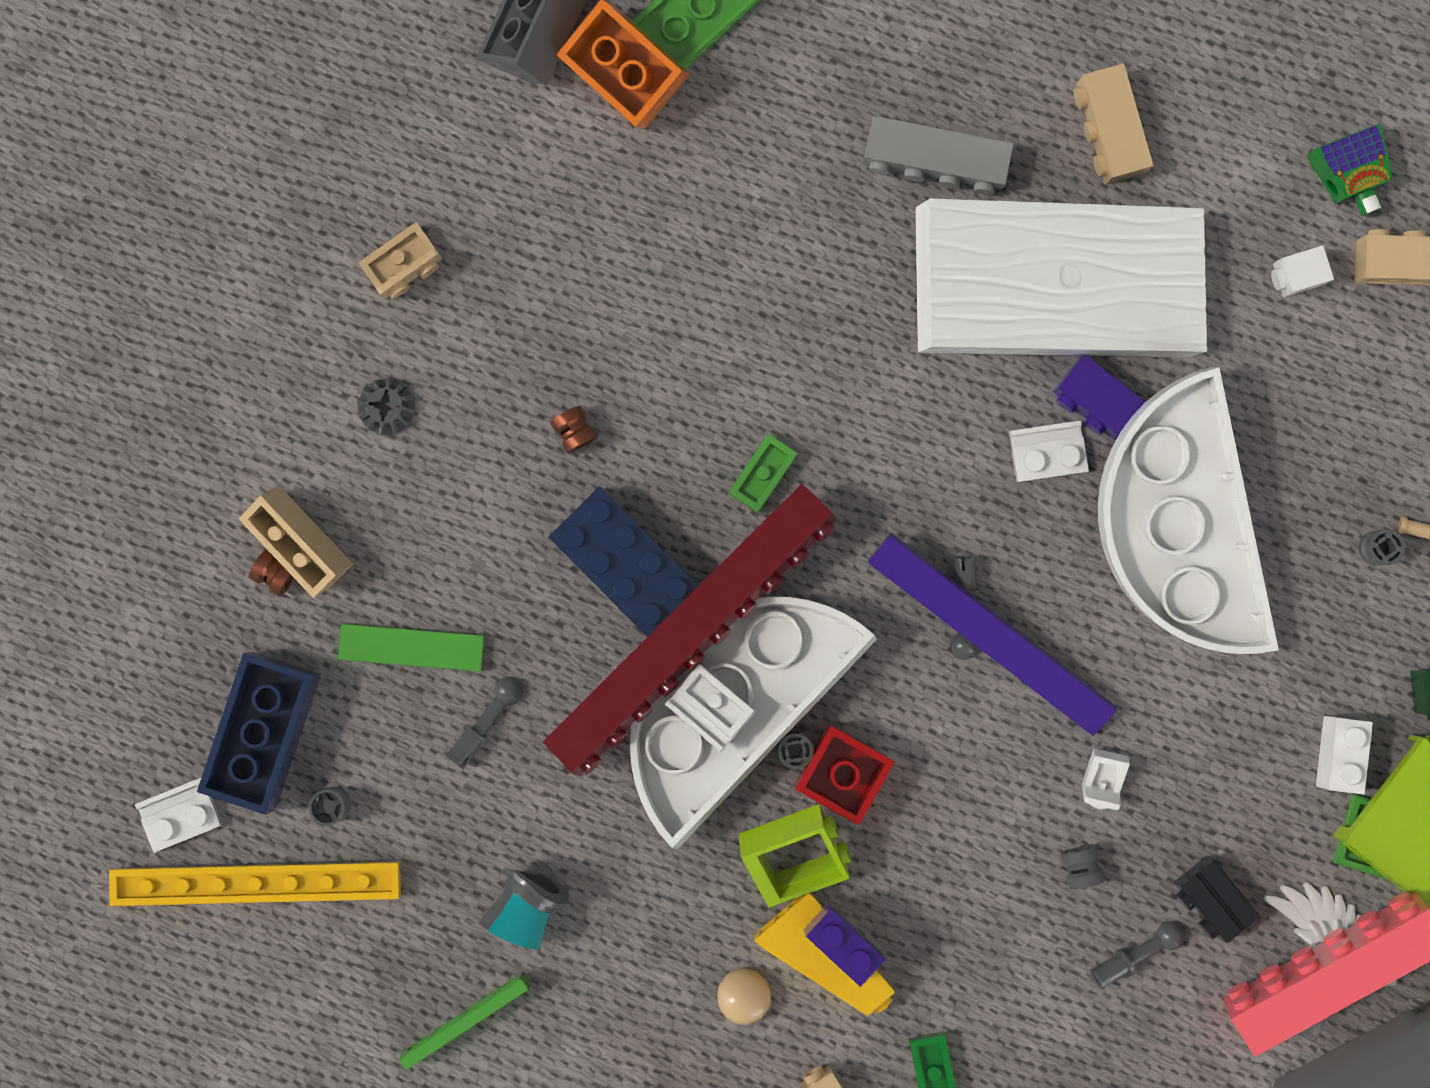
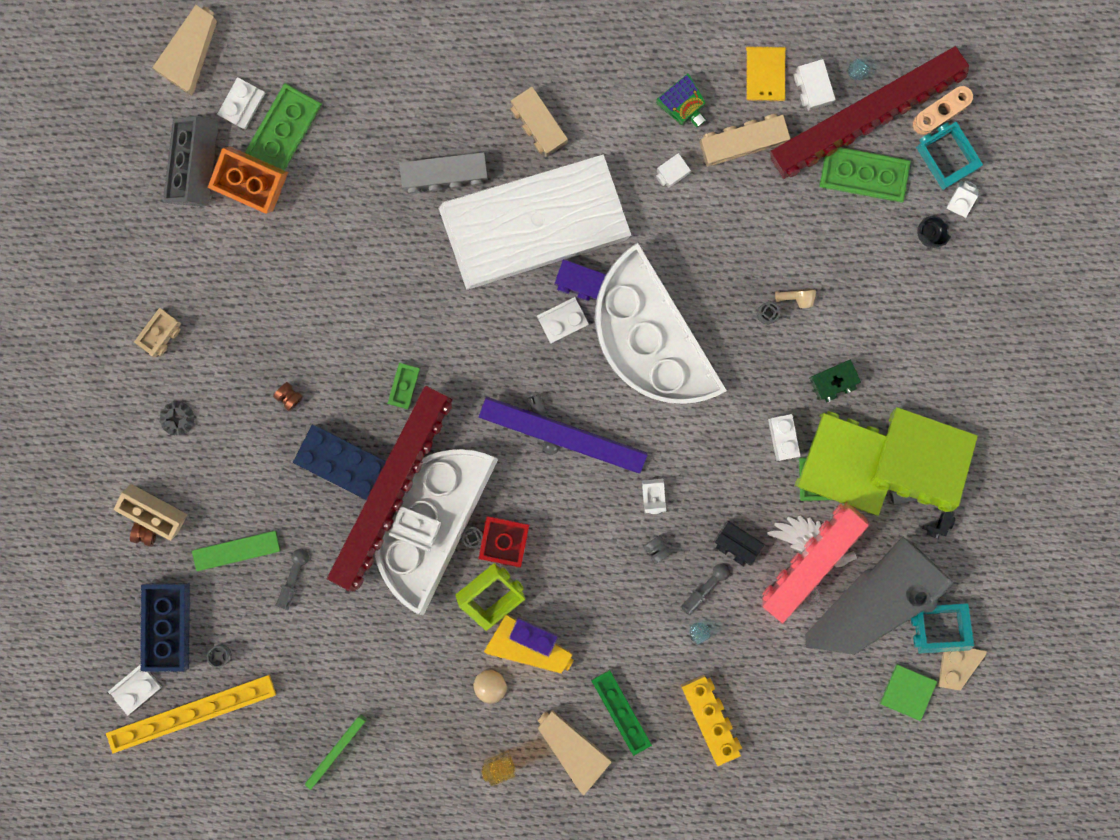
camera: 15 degrees left, 0 degrees up
hat [480,868,569,950] -> none
none -> clear light blue plate [689,623,711,645]

